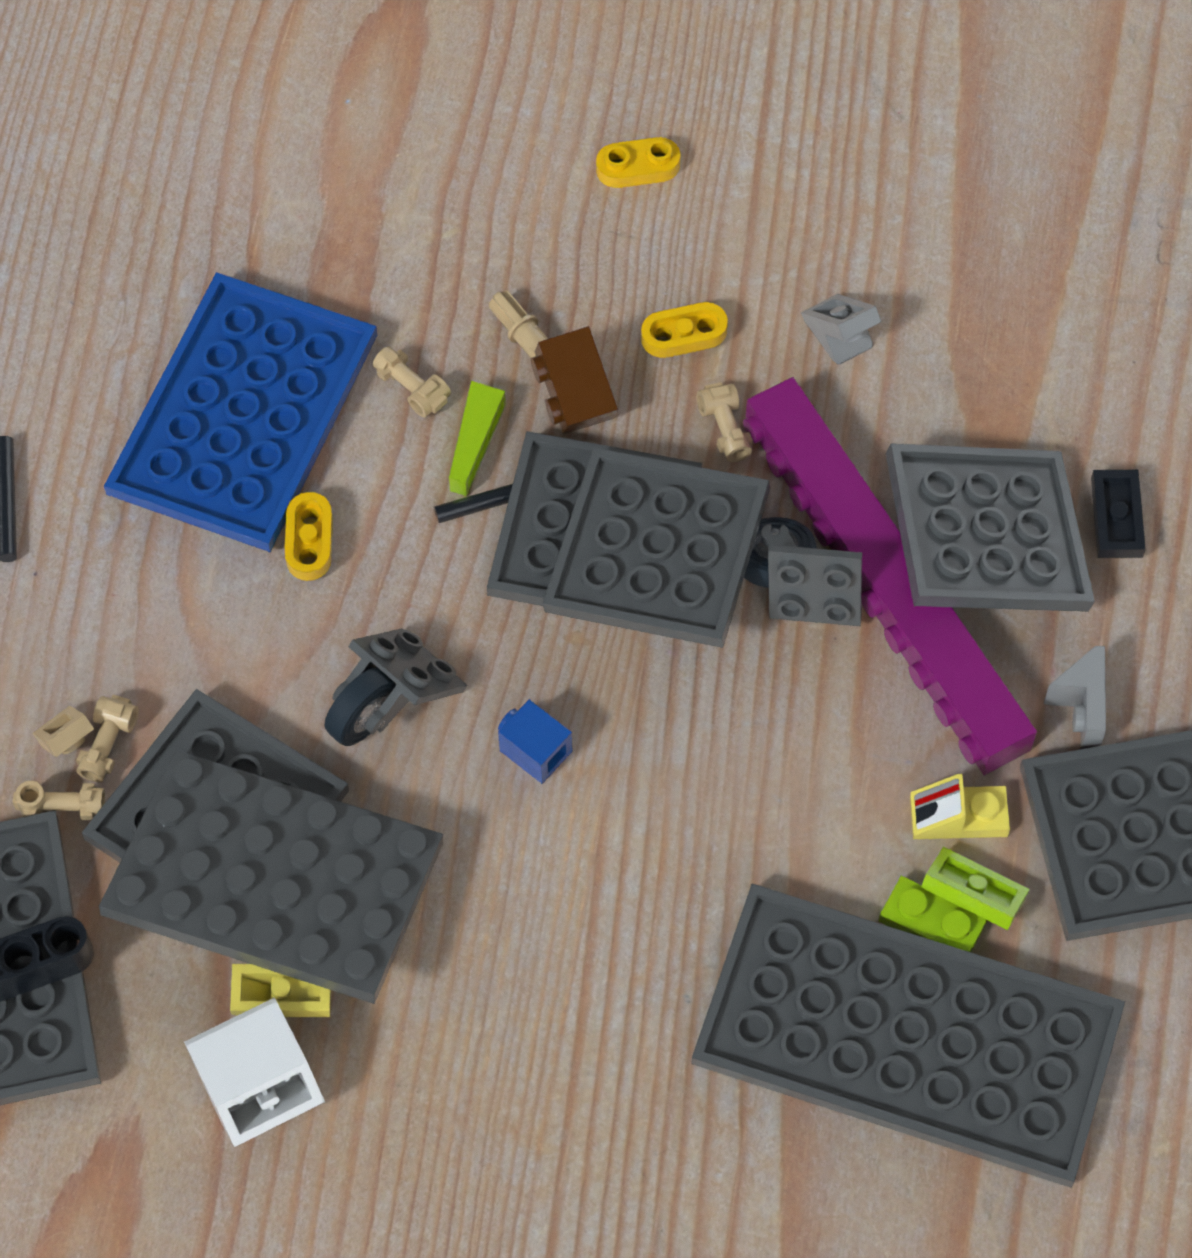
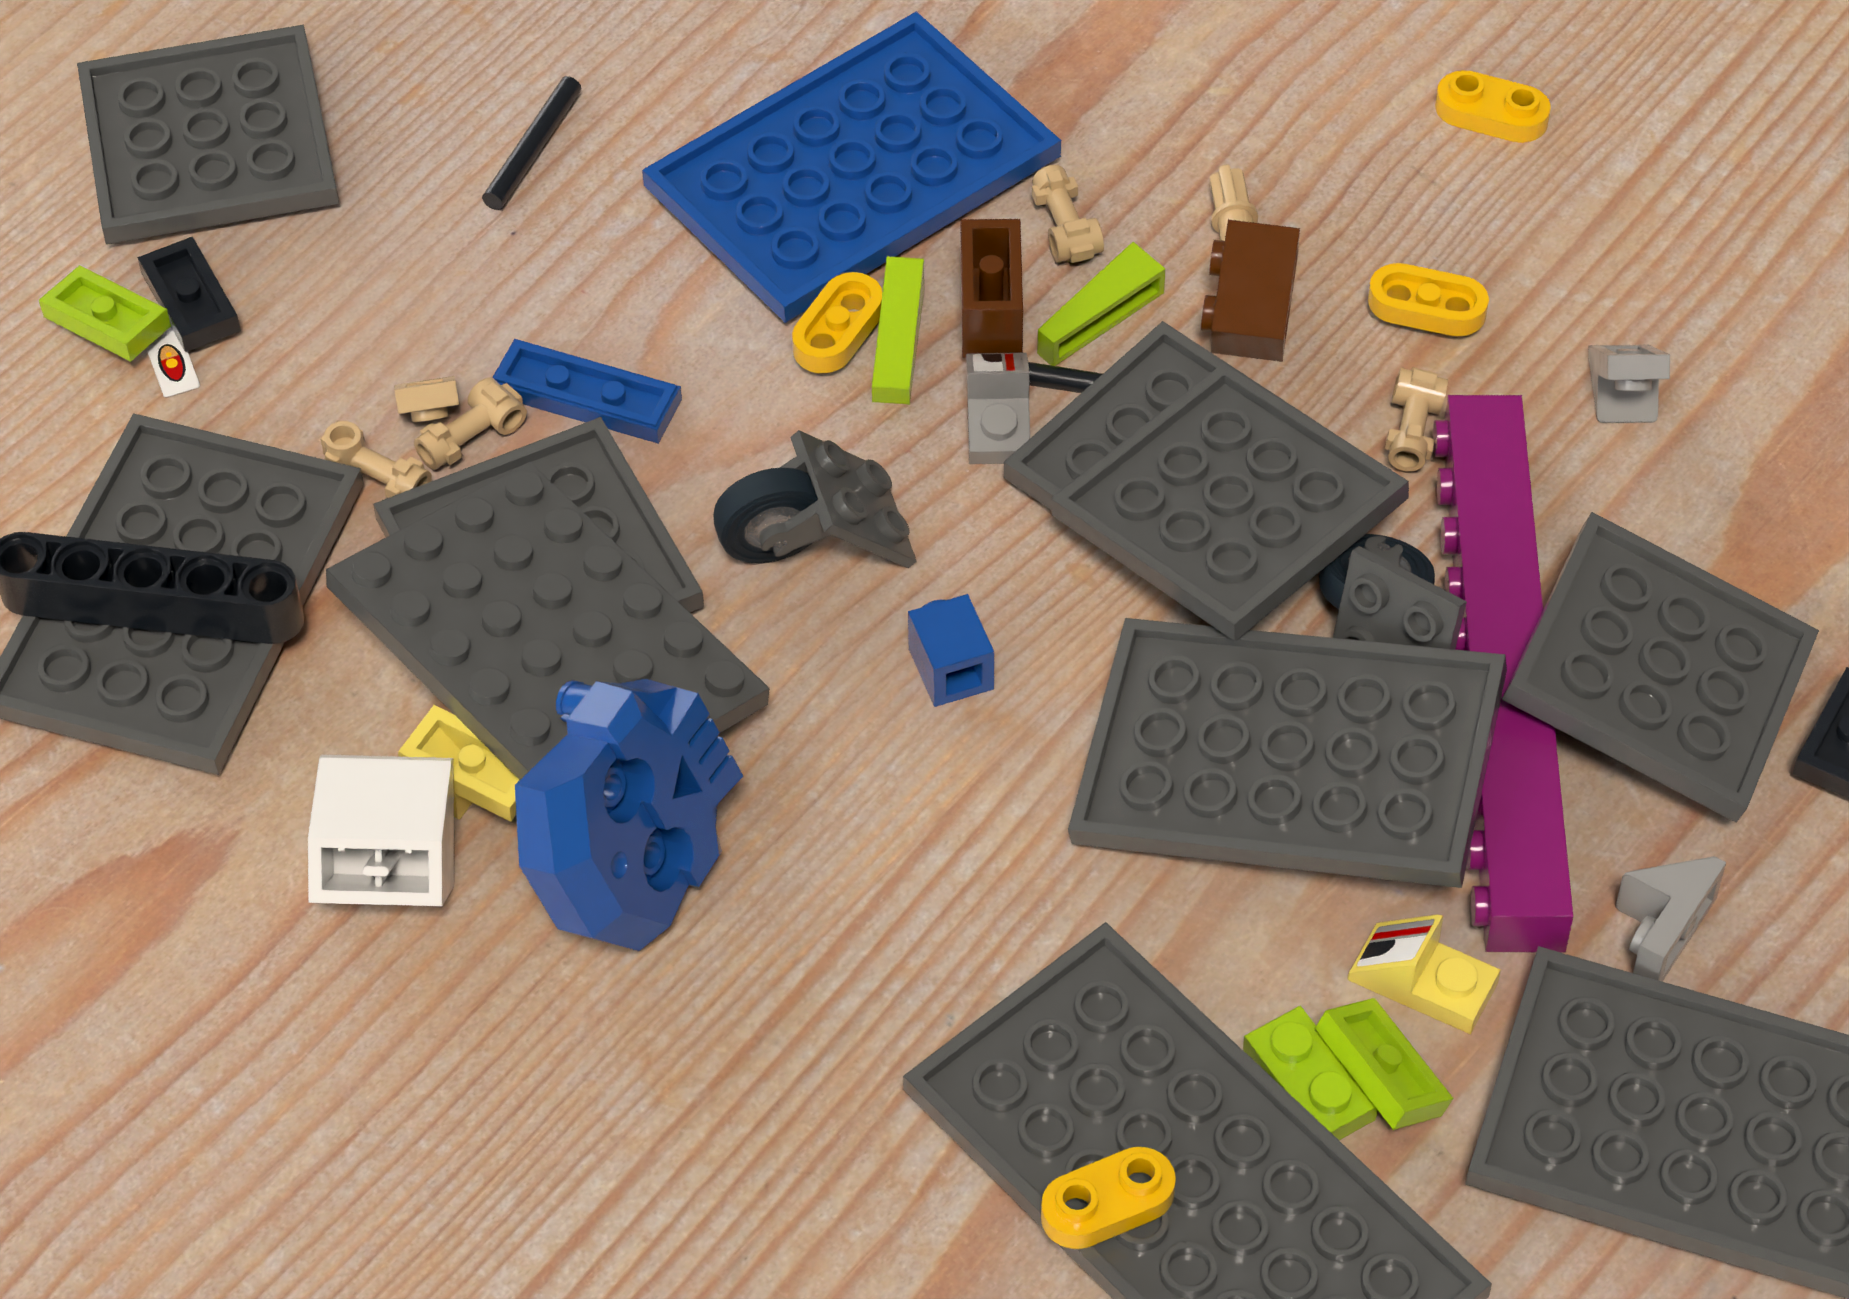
camera: 30 degrees right, 10 degrees down
none -> blue tile [492,339,682,444]
none -> blue brick [515,679,743,951]
none -> lime piece [872,256,924,405]
none -> reddish brown brick [960,219,1023,358]
none -> light grey slope [966,353,1030,464]
none -> yellow plate [1041,1147,1176,1249]
none -> dark grey plate [1068,618,1507,888]

